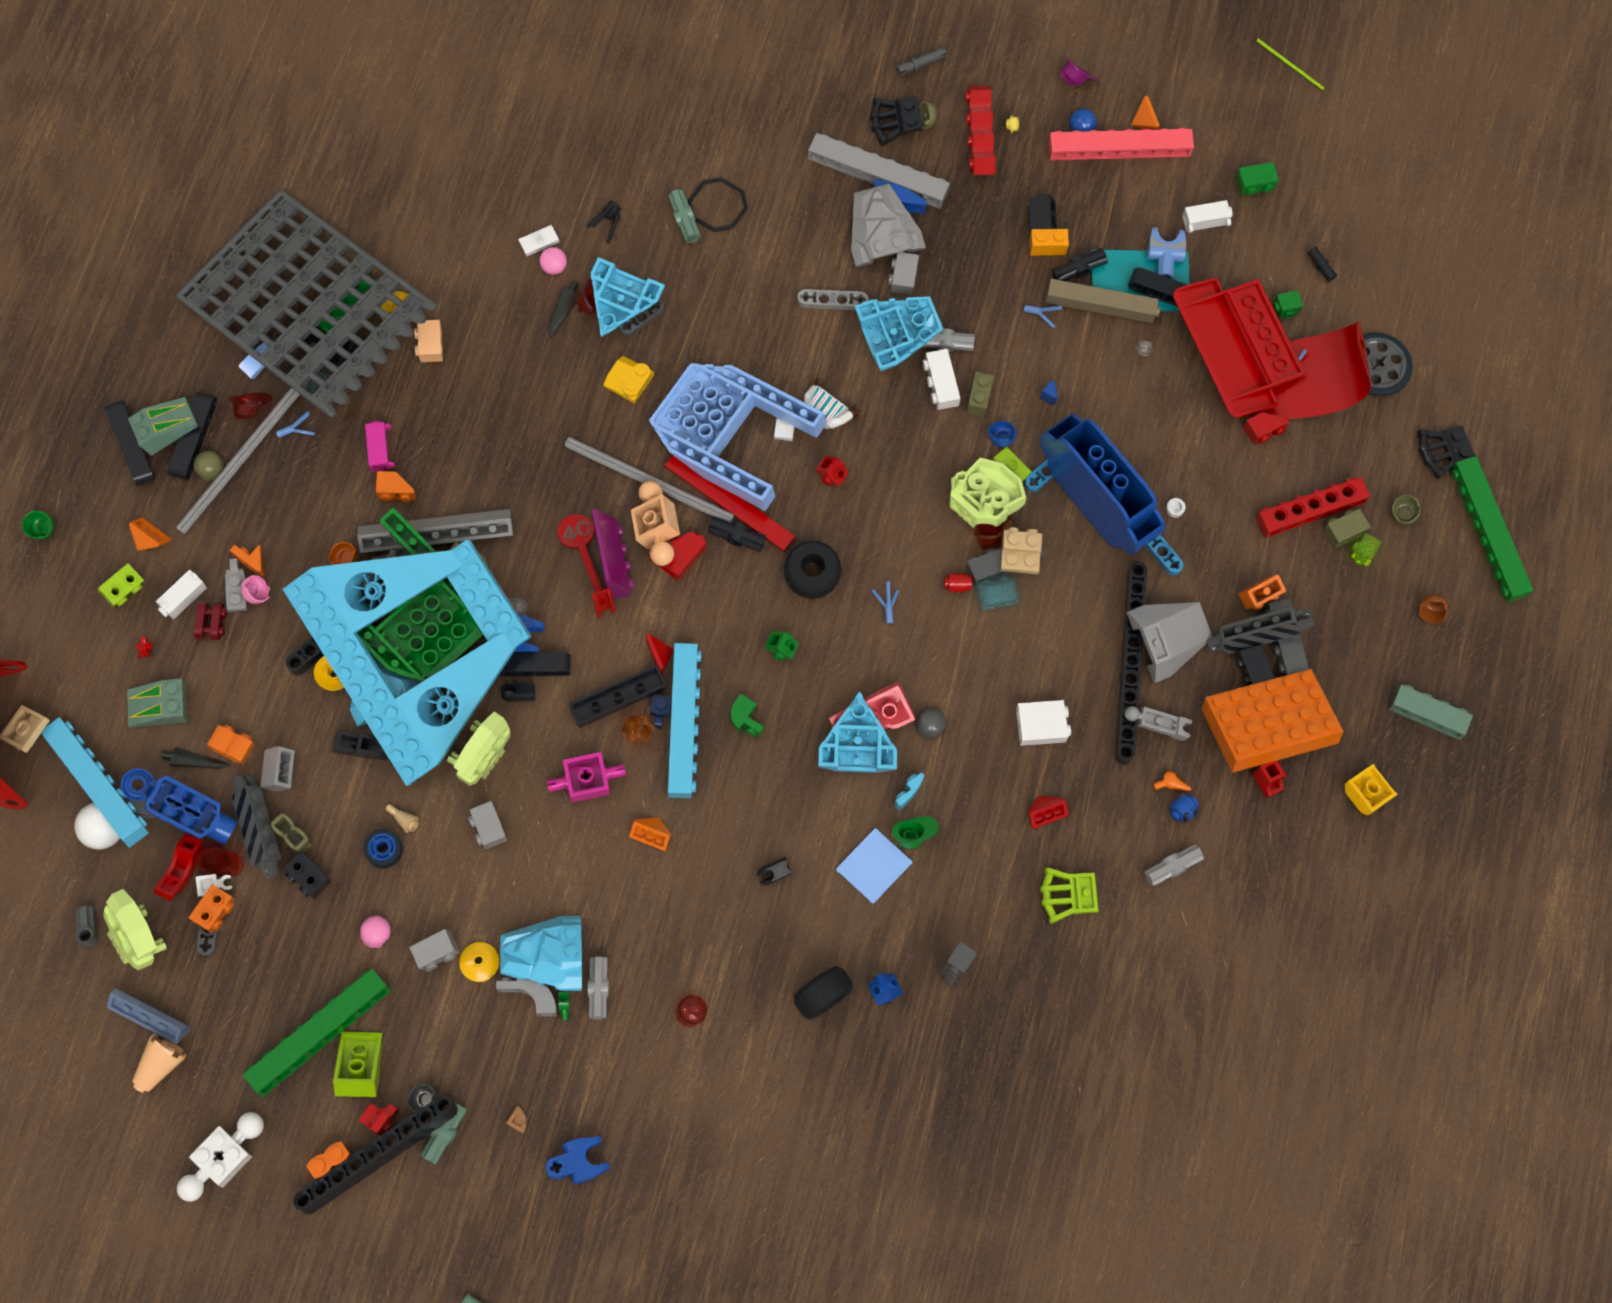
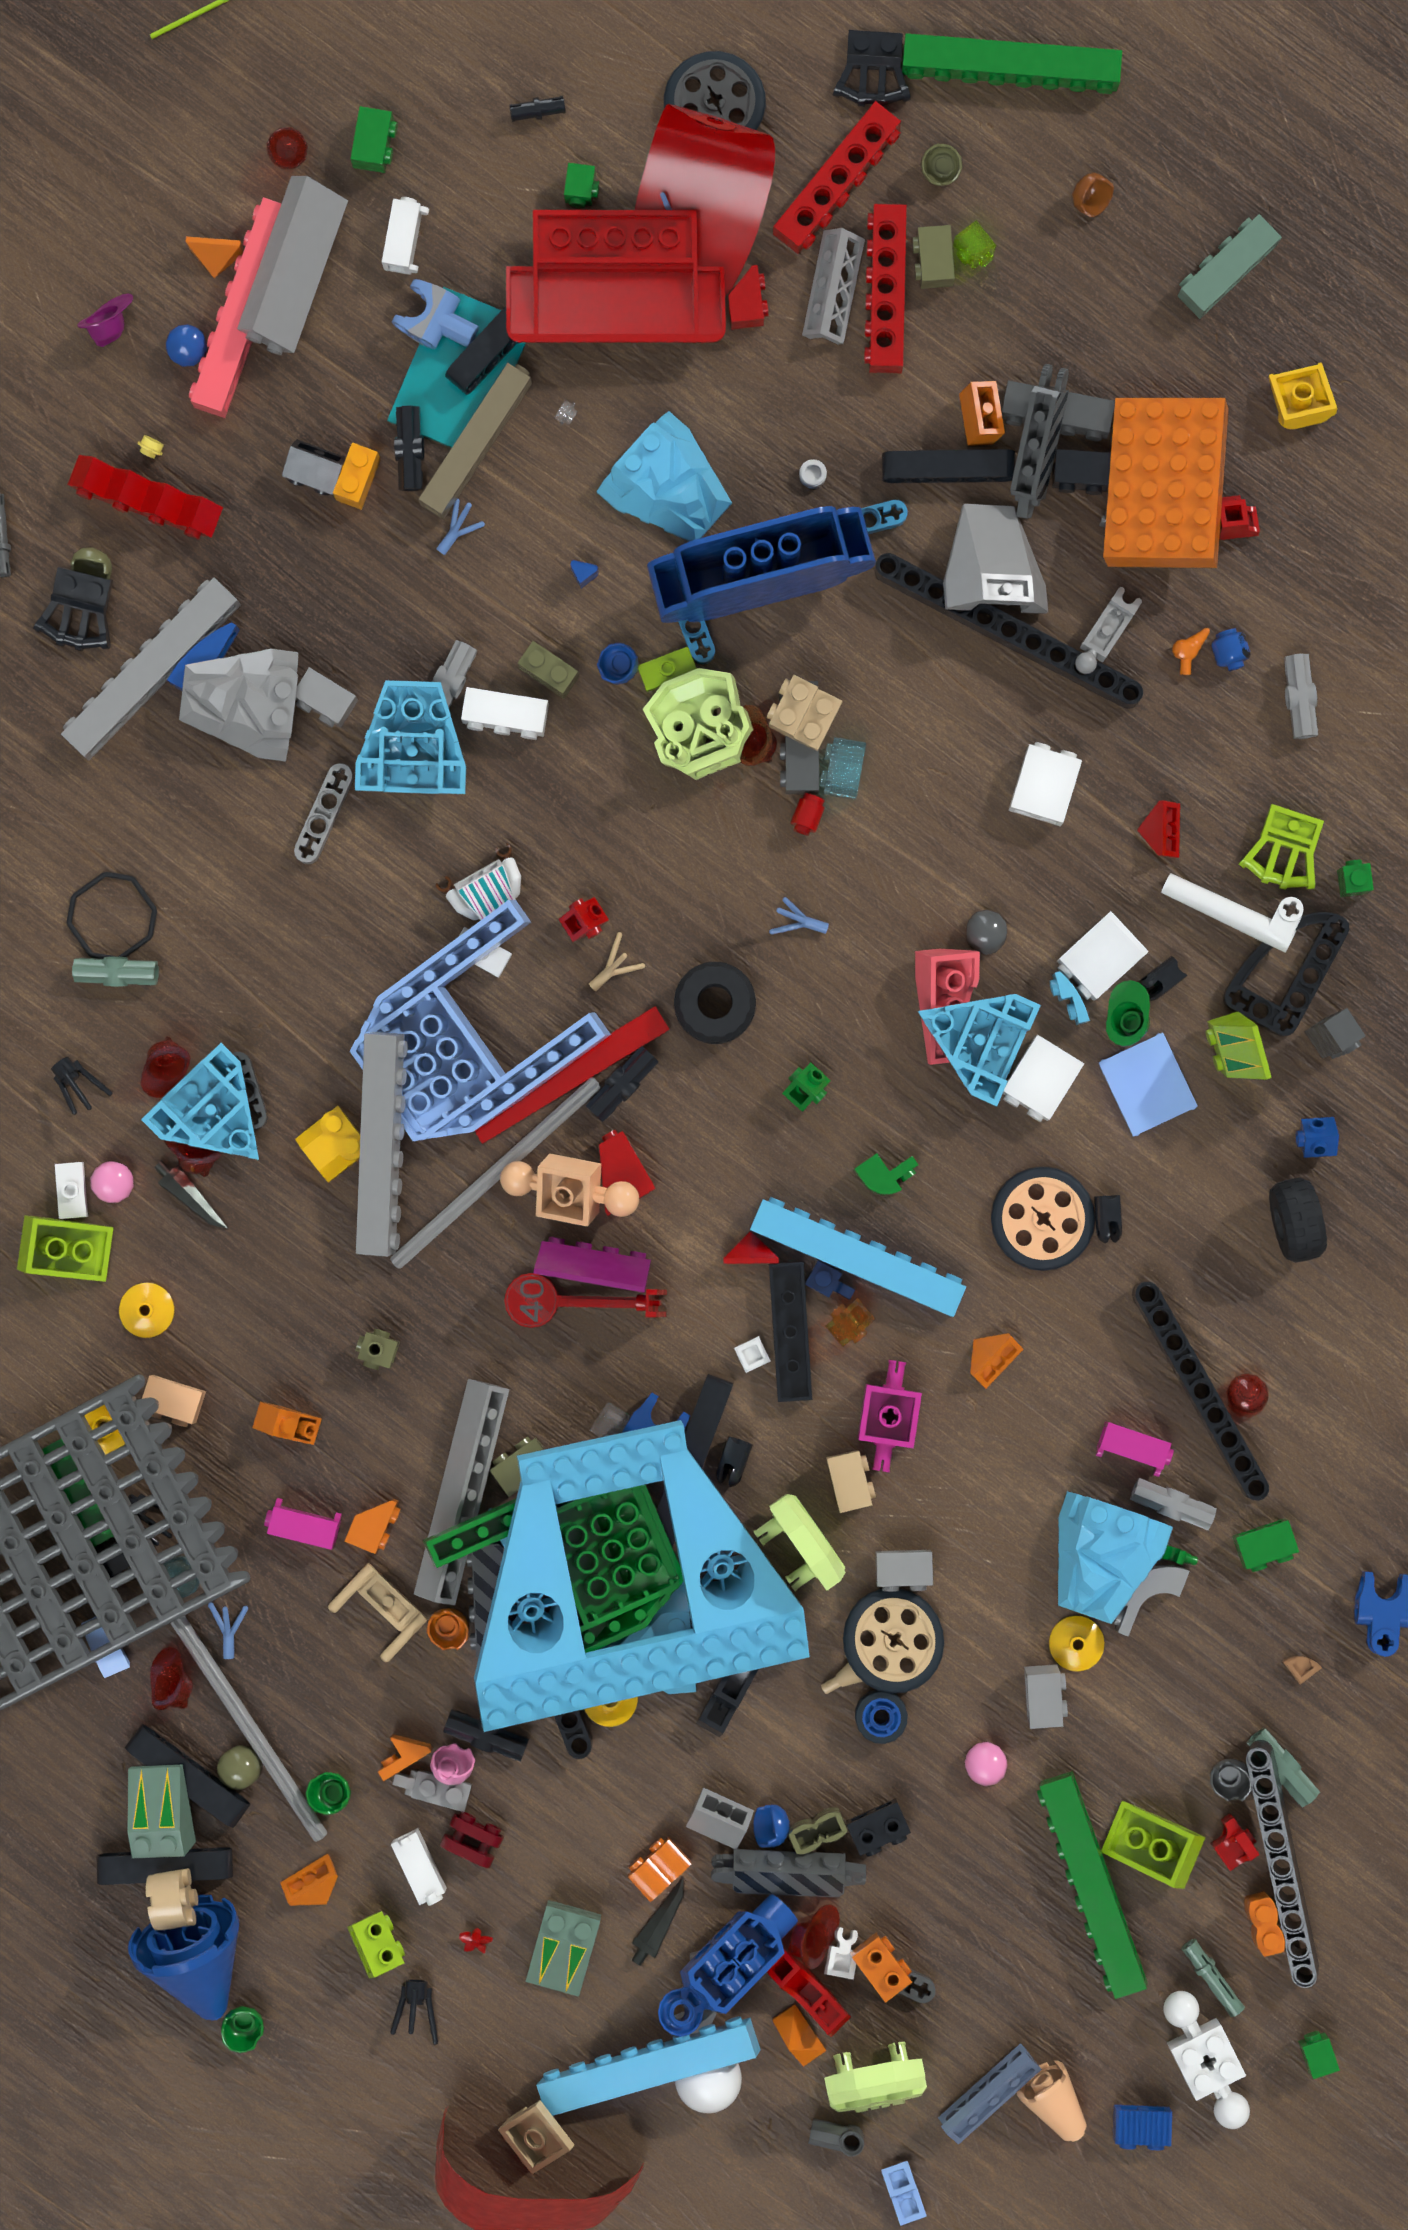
camera: 60 degrees left, 15 degrees up
none -> lime slope [17,1215,114,1282]
none -> yellow dish [119,1283,174,1338]
none -> blue cone [128,1895,239,2021]
none -> clear red piece [140,1036,191,1098]
none -> tan brick [146,1868,198,1931]
none -> light grey brick [237,176,348,355]
none -> orange slope [252,1401,322,1445]
none -> clear red hair [266,127,308,170]
none -> green hair [305,1772,351,1815]
none -> tan plate [328,1563,428,1662]
none -> olive brick [355,1328,400,1370]
none -> light grey brick [356,1032,408,1257]
none -> black plant [390,1979,438,2045]
none -> black piece [443,1709,529,1762]
none -> tan plant [589,932,645,991]
none -> medium azure wedge [597,411,732,542]
none -> white tile [734,1336,770,1373]
none -> blue hair [753,1805,790,1848]
none -> orange slope [772,2004,826,2067]
none -> red brick [773,101,901,254]
none -> light grey fence [802,228,865,345]
none -> tan brick [826,1450,876,1513]
none -> wedge [843,1588,944,1693]
none -> light blue slope [881,2161,927,2226]
none -> black beam [882,449,1016,483]
none -> wedge [991,1166,1095,1271]
none -> white brick [1003,1035,1084,1122]
none -> white slope [1057,911,1149,1001]
none -> dark pink brick [1096,1421,1174,1477]
none -> blue brick [1113,2105,1172,2150]
none -> black beam [1132,1282,1269,1501]
none -> black piece [1140,956,1187,1001]
none -> white axle [1161,873,1304,953]
none -> sand green pin [1181,1939,1245,2017]
none -> lime slope [1205,1011,1272,1080]
none -> black beam [1223,912,1350,1037]
none -> green brick [1232,1518,1299,1572]
none -> green brick [1298,2031,1340,2079]
none -> green brick [1337,859,1374,897]

